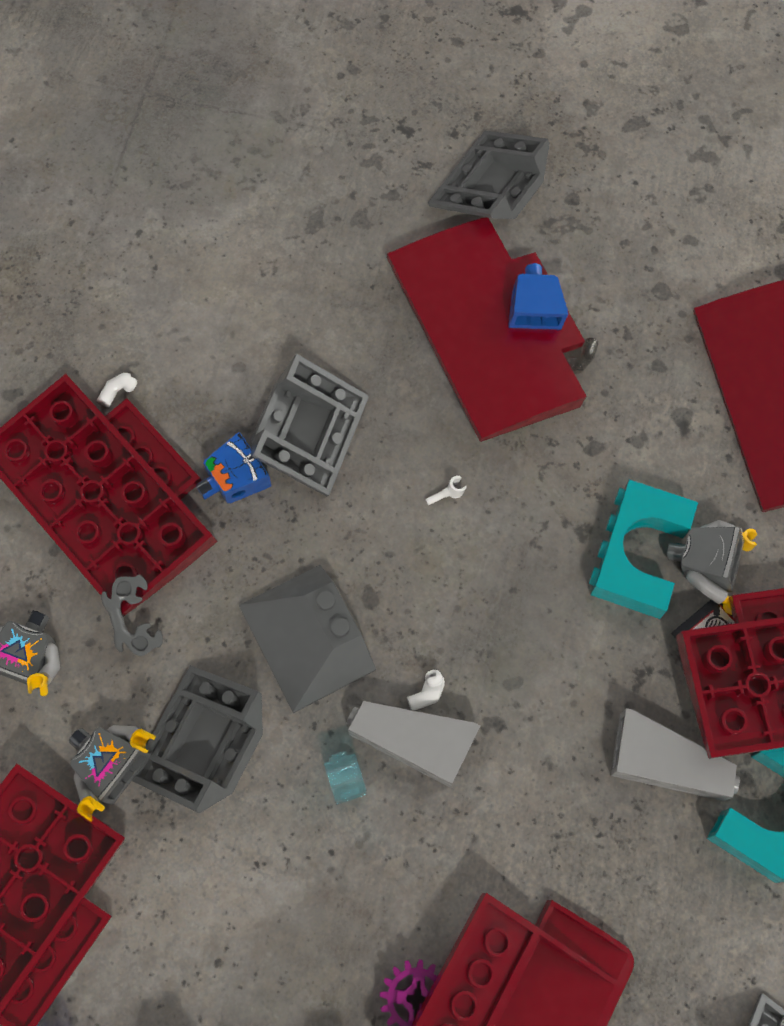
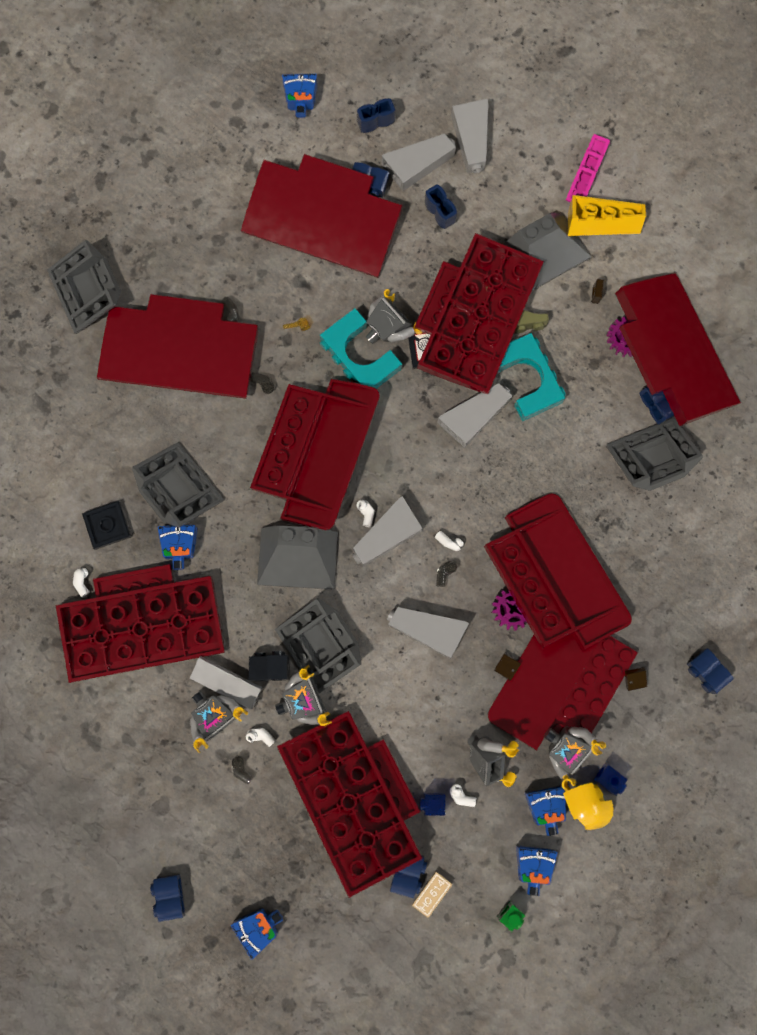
camera: 60 degrees left, 10 degrees up
dark grey helmet [101,575,163,656] -> none
clear light blue brick [324,751,367,805] -> none
white hand [425,476,467,505] -> none
blue torso [508,263,568,330] -> none
none -> black tile [82,501,131,550]
none -> light grey piece [190,656,262,710]
none -> white arm [246,728,276,747]
none -> black brick [249,651,290,681]
none -> clear smoke arm [250,372,274,394]
none -> dark red slope [250,379,380,530]
none -> clear yellow hand [283,318,310,331]
none -> light grey slope [387,607,469,659]
none -> white arm [435,531,464,551]
none -> clear smoke arm [436,561,457,587]

